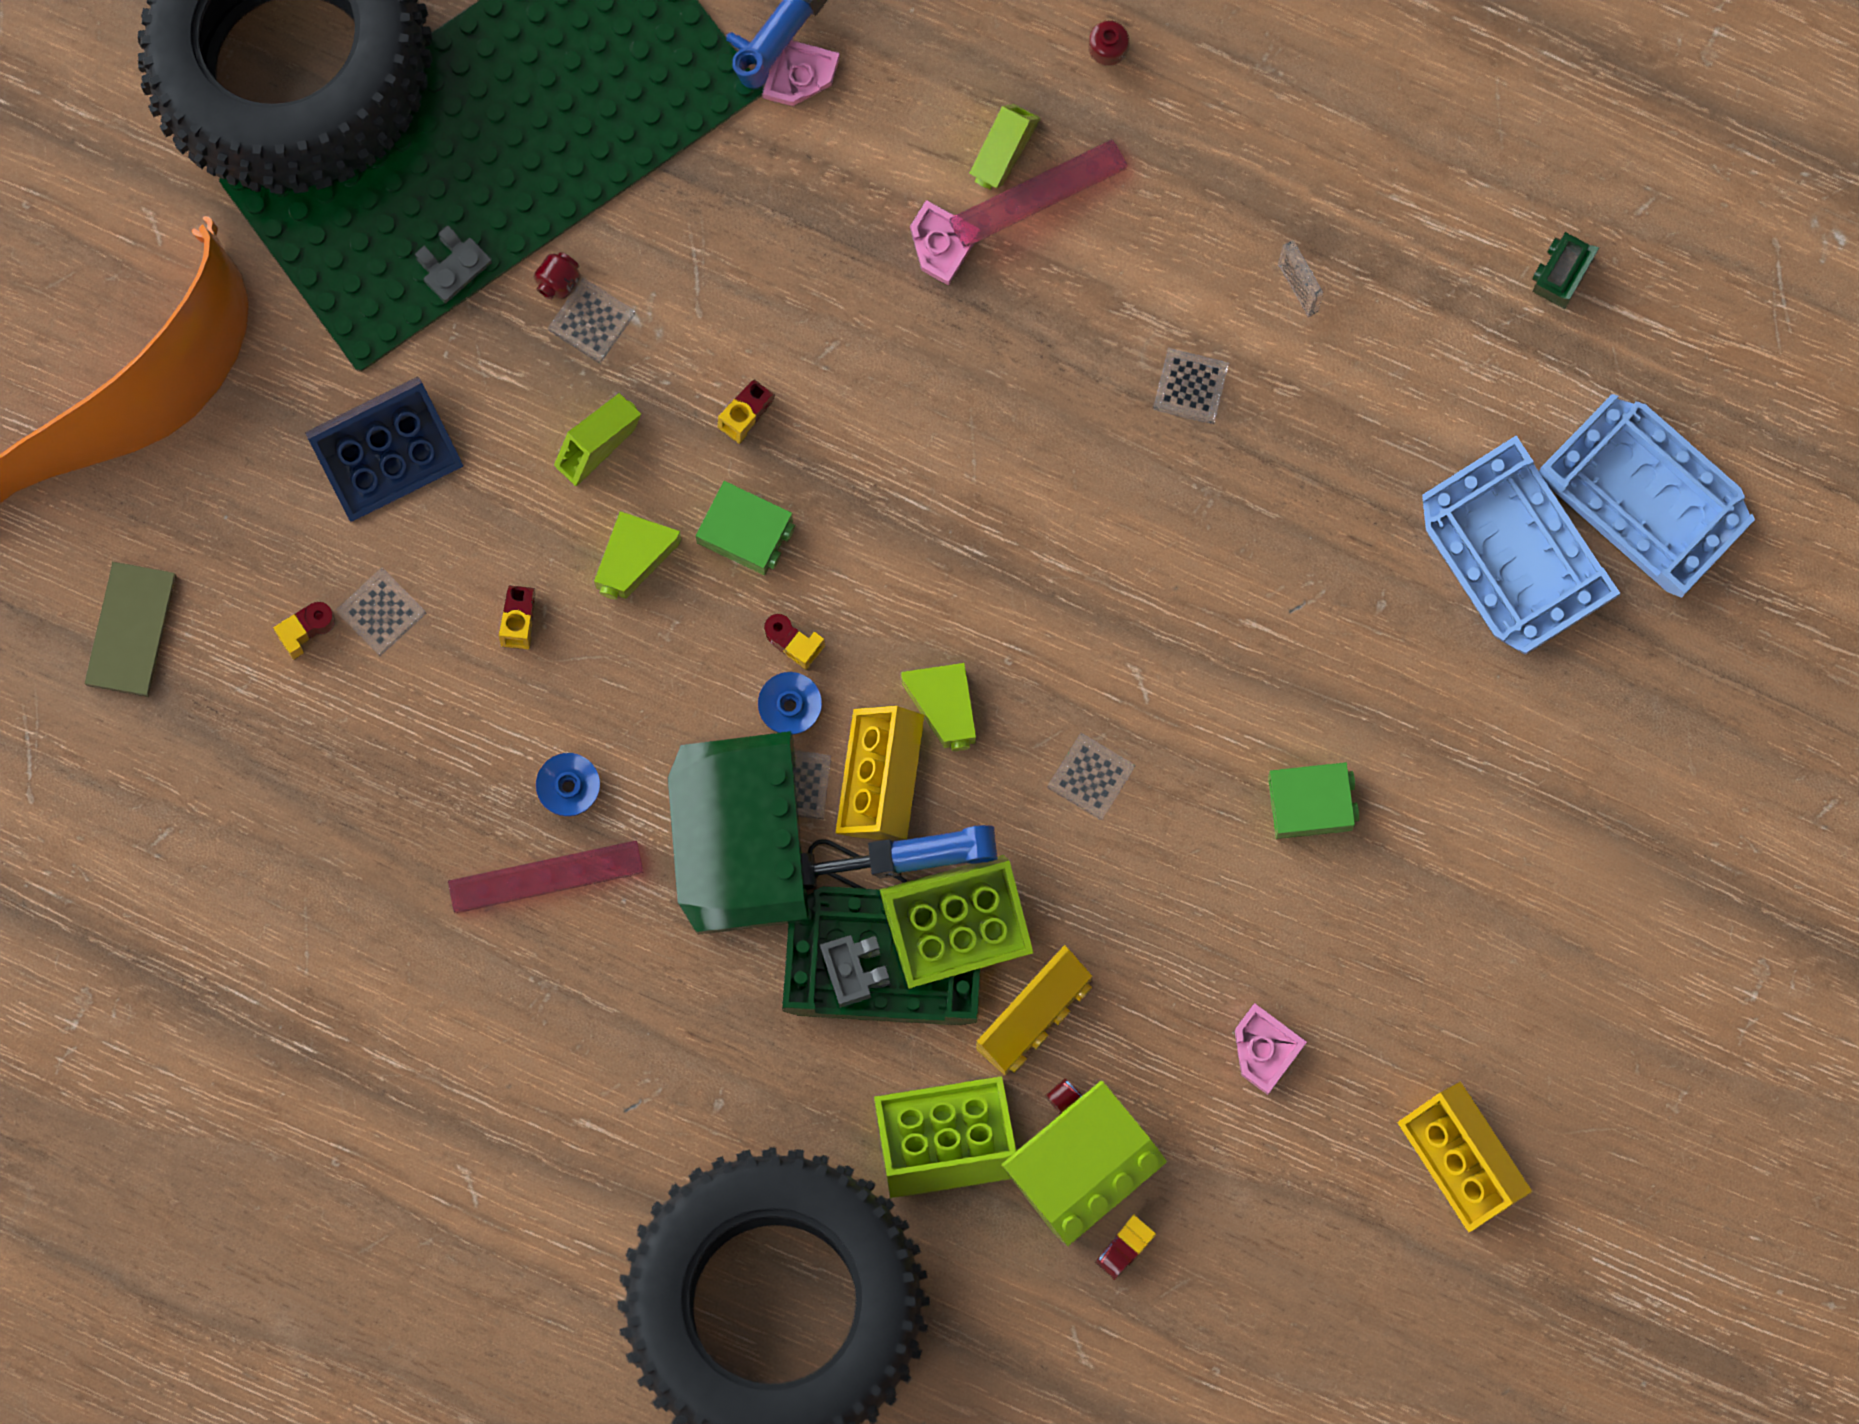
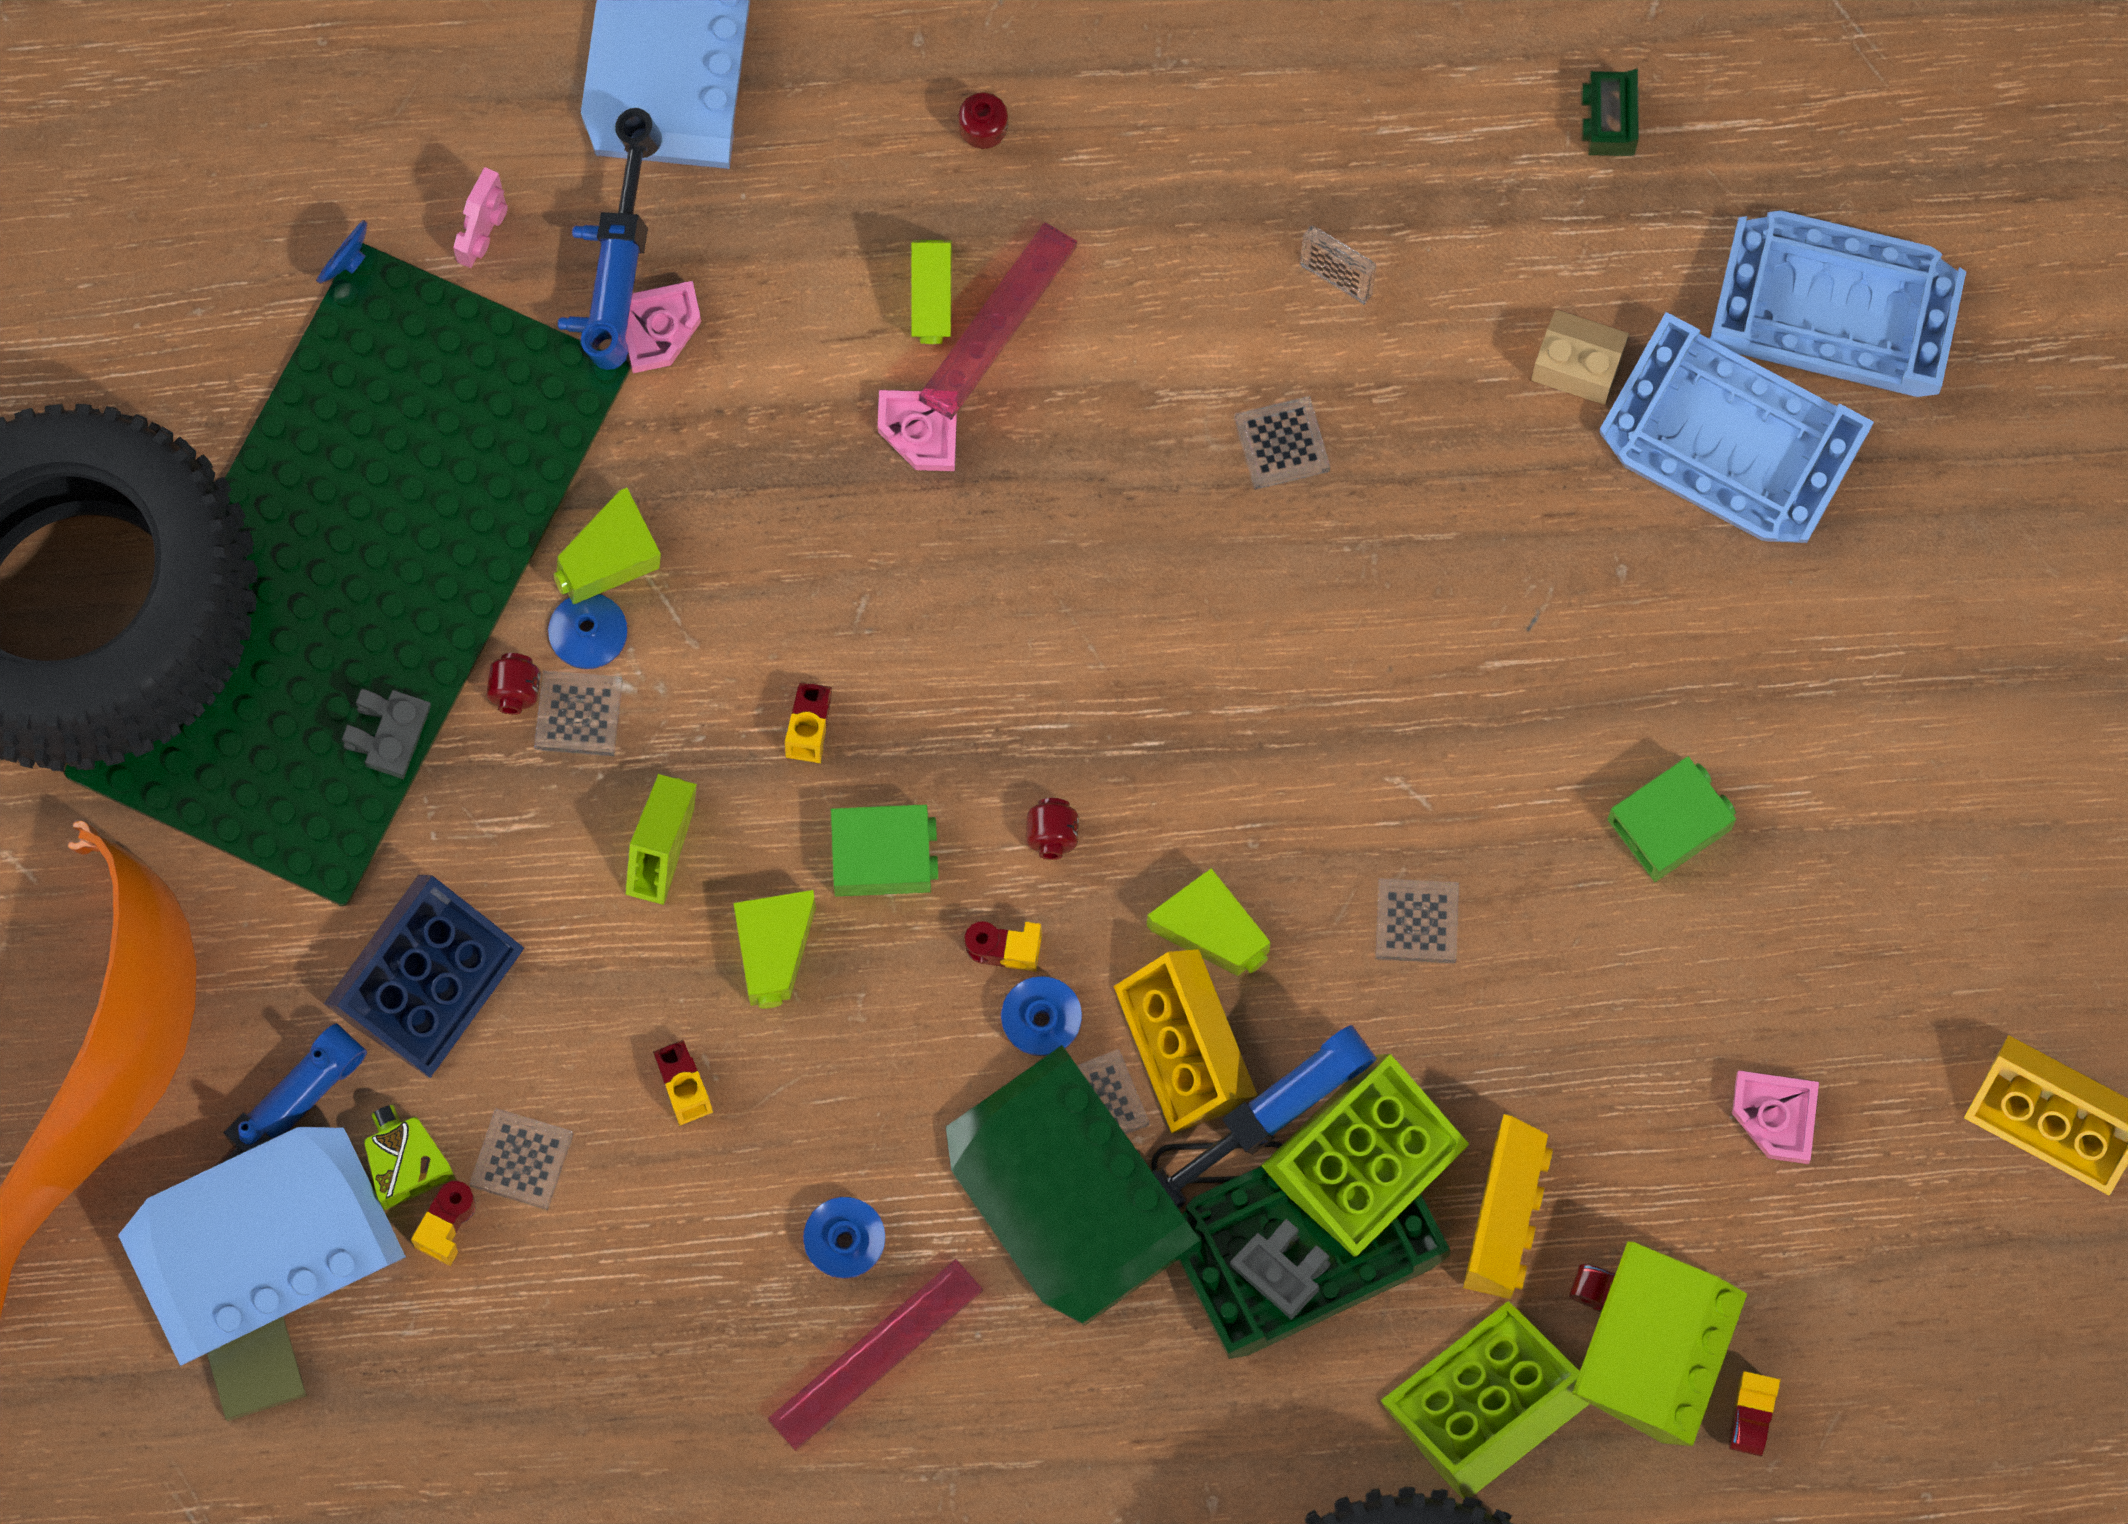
camera: 30 degrees left, 5 degrees down
none -> light blue slope [118,1127,406,1366]
none -> blue piece [212,1023,367,1168]
none -> lime torso [364,1105,456,1211]
none -> blue dish [548,594,628,669]
none -> lime slope [553,487,661,605]
none -> dark red head [1026,798,1079,860]
none -> tan slope [1531,310,1630,405]

